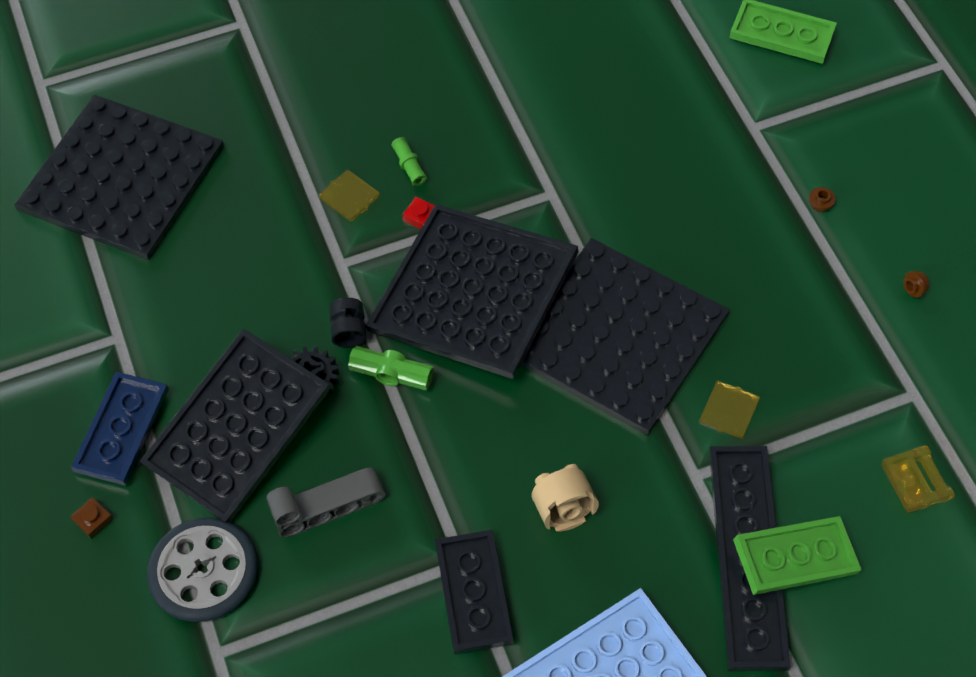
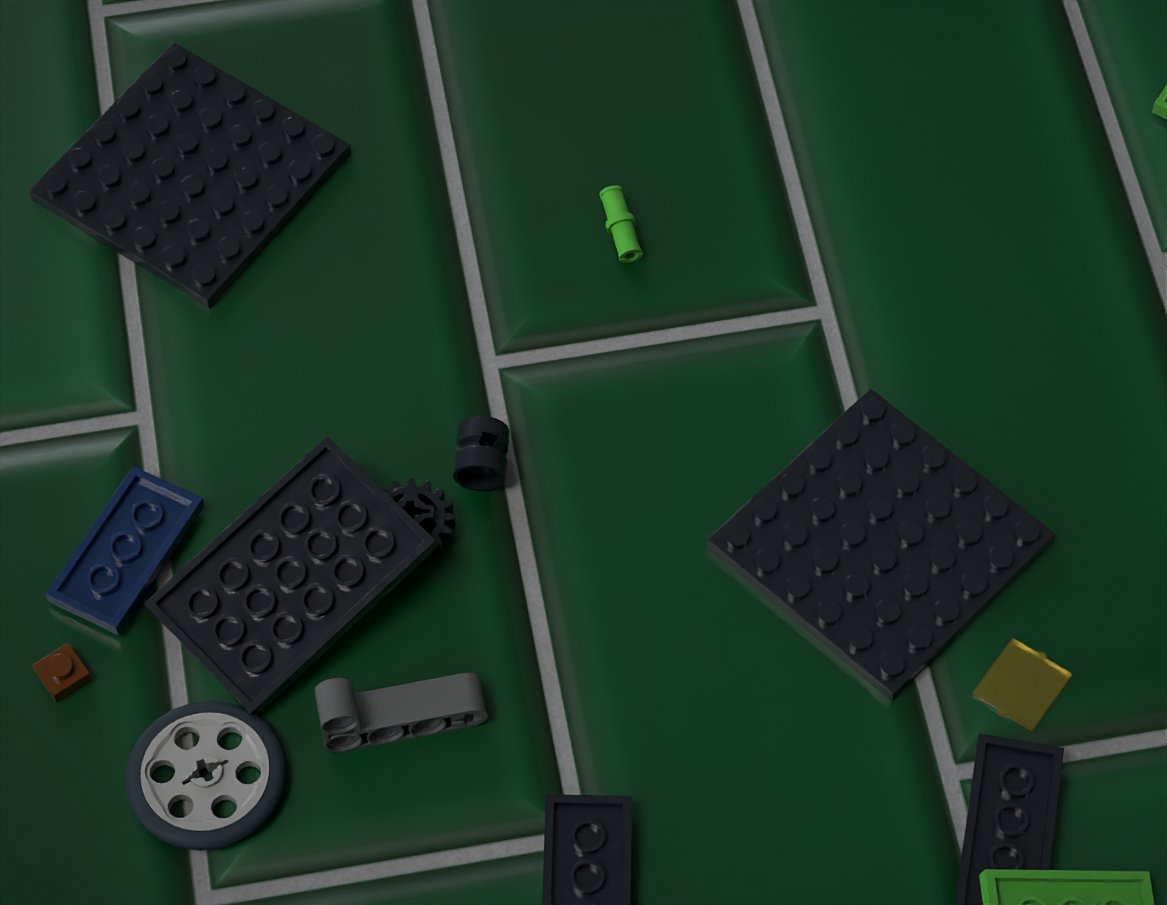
camera: 10 degrees right, 0 degrees up
clear yellow piece [318,169,380,222] -> none
bright green piece [348,346,434,391] -> none
black plate [366,204,579,379] -> none
red plate [402,197,435,229] -> none
tan brick [532,464,599,532] -> none

